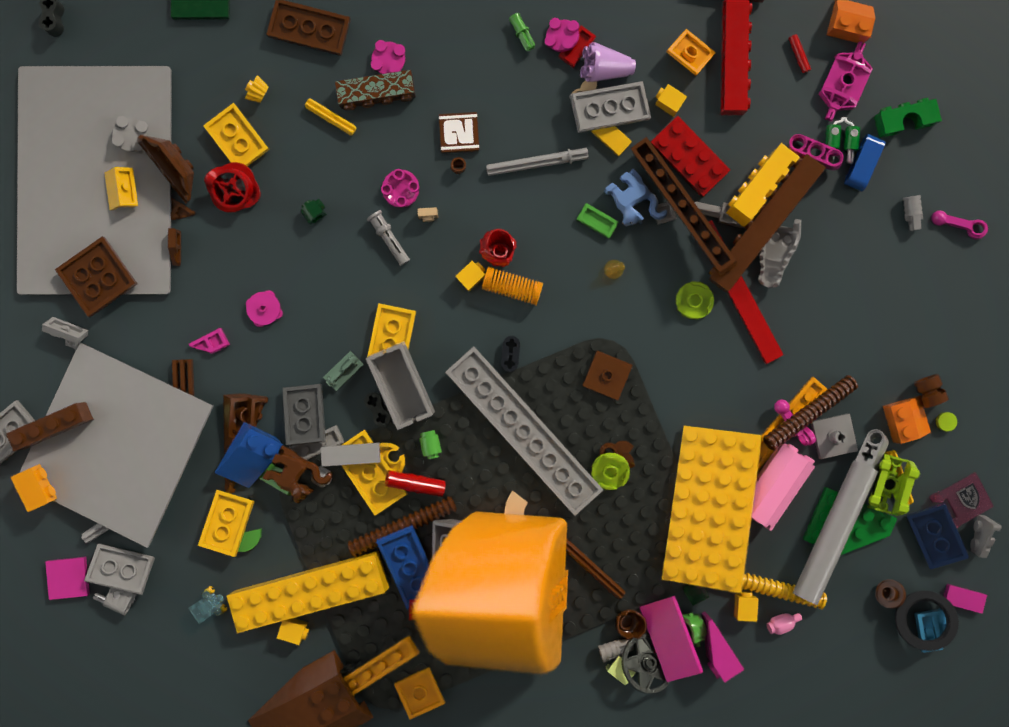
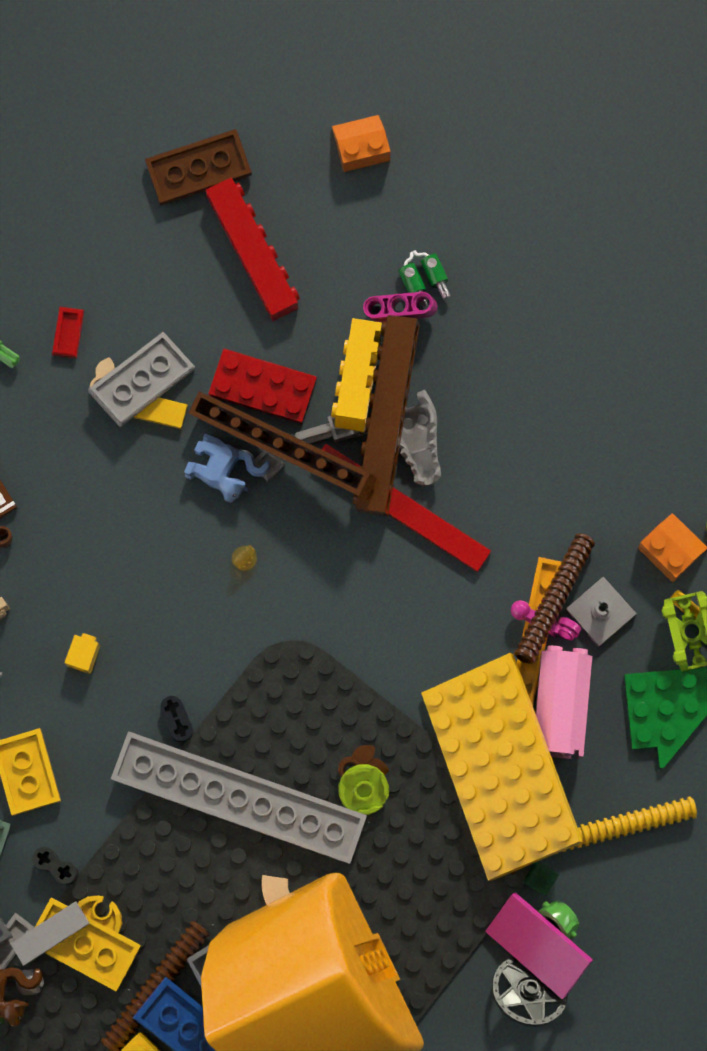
camera: 25 degrees left, 10 degrees down
light grey piece [366,341,435,430] -> none
red axle [385,470,446,497] -> none
bright green brick [419,430,442,459] -> none
red hair [479,229,517,267] -> none
light orange piece [482,266,543,306] -> none
light grey axle [486,148,589,176] -> none
dark pink piece [544,18,579,52] -> none
reddish brown axle [566,539,625,600] -> none
bright green tile [576,203,619,239] -> none
lavender cone [580,42,636,82] -> none
reddish brown plate [582,350,633,400] -> none
light grey hinge [598,639,634,663] -> none
yellowish green panel [606,656,636,686] -> none
reddish brown hair [615,609,647,639] -> none
yellow brick [655,84,687,117] -> none
light orange slope [666,29,716,76] -> none
lime tile [675,281,714,320] -> none
dark pink slope [702,611,744,683] -> none
yellow brick [734,591,758,622] -> none
bright pink plant [766,613,802,635] -> none
red piece [788,34,811,74] -> none
light grey piece [793,429,889,606] -> none
dark pink plate [818,42,872,121] -> none
blue beam [844,134,886,192] -> none
green arch [874,98,942,138] -> none
light grey hinge [903,195,923,231] -> none
reddish brown wheel [914,374,949,408] -> none
dark pink piece [931,210,988,240] -> none

